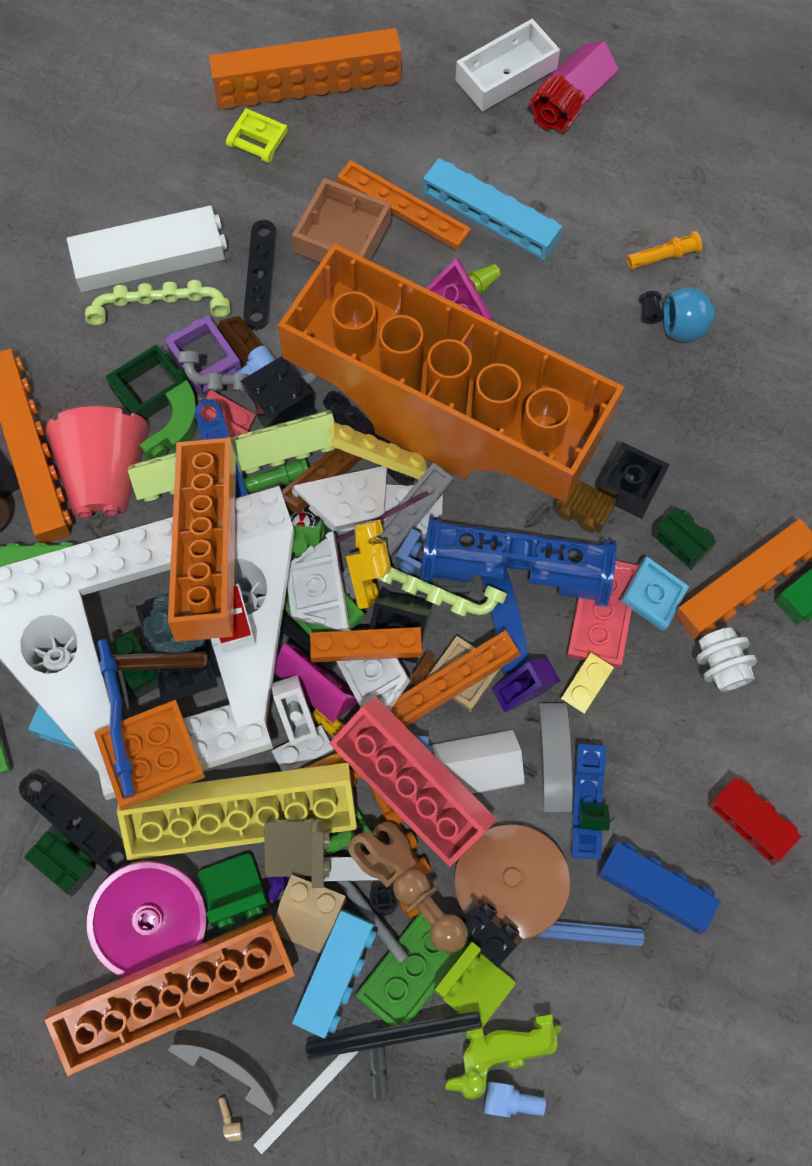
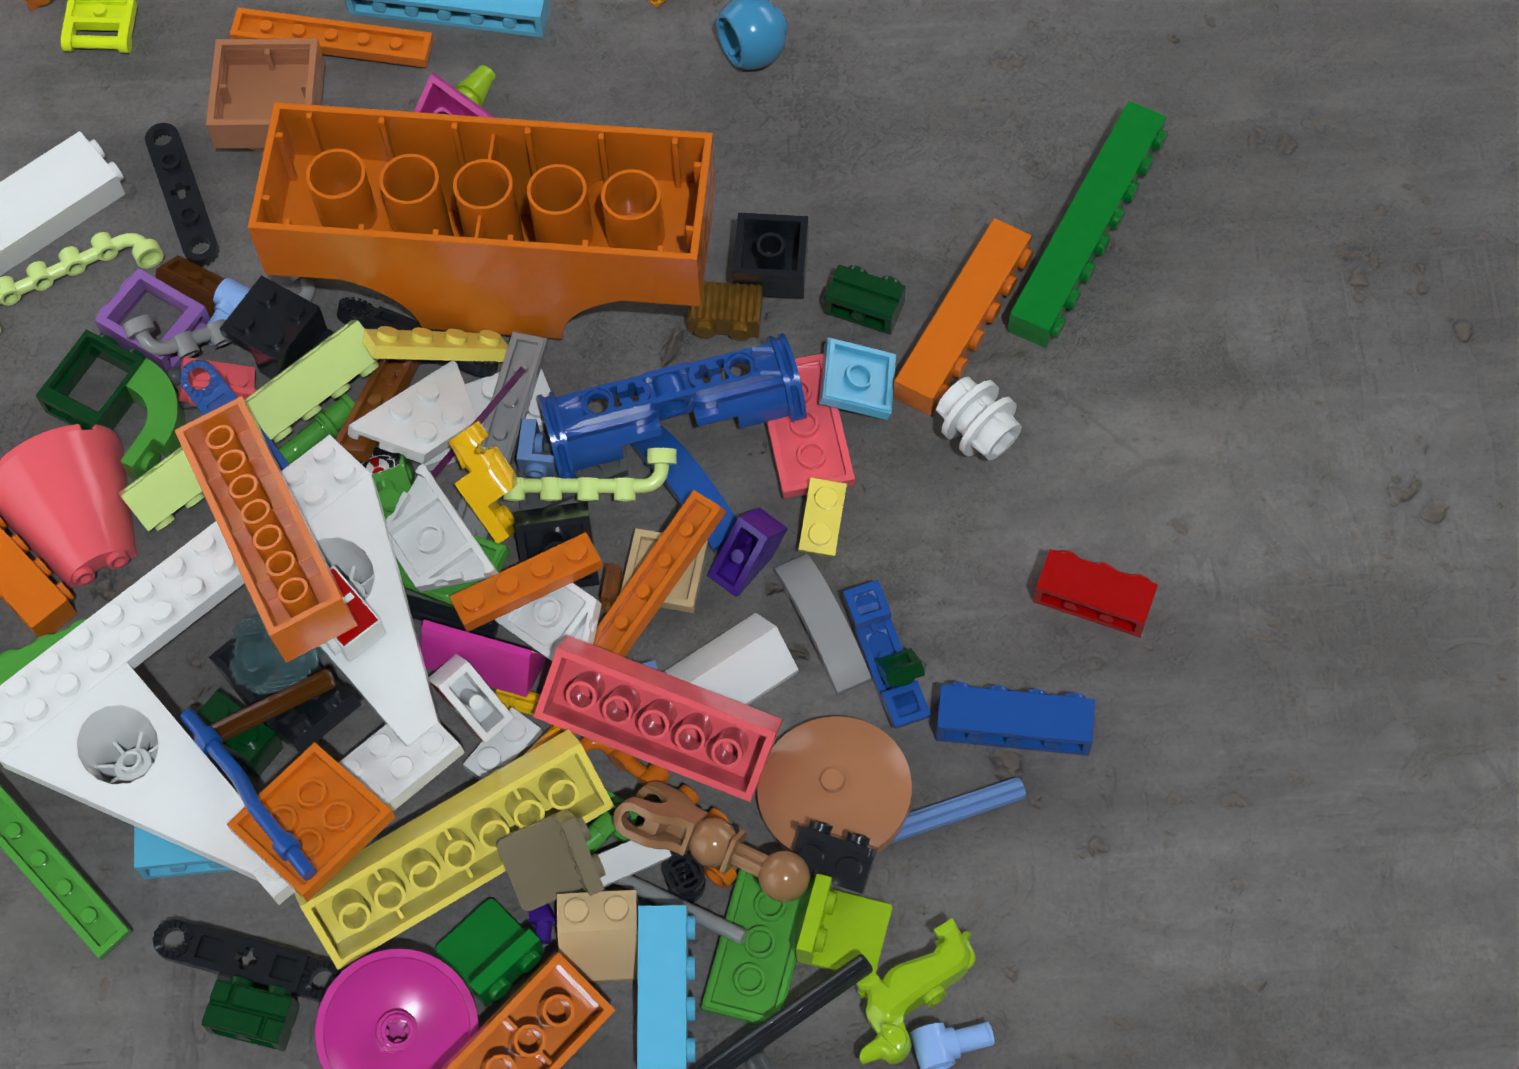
camera: 20 degrees left, 5 degrees down
black bush [639,291,664,324] -> none

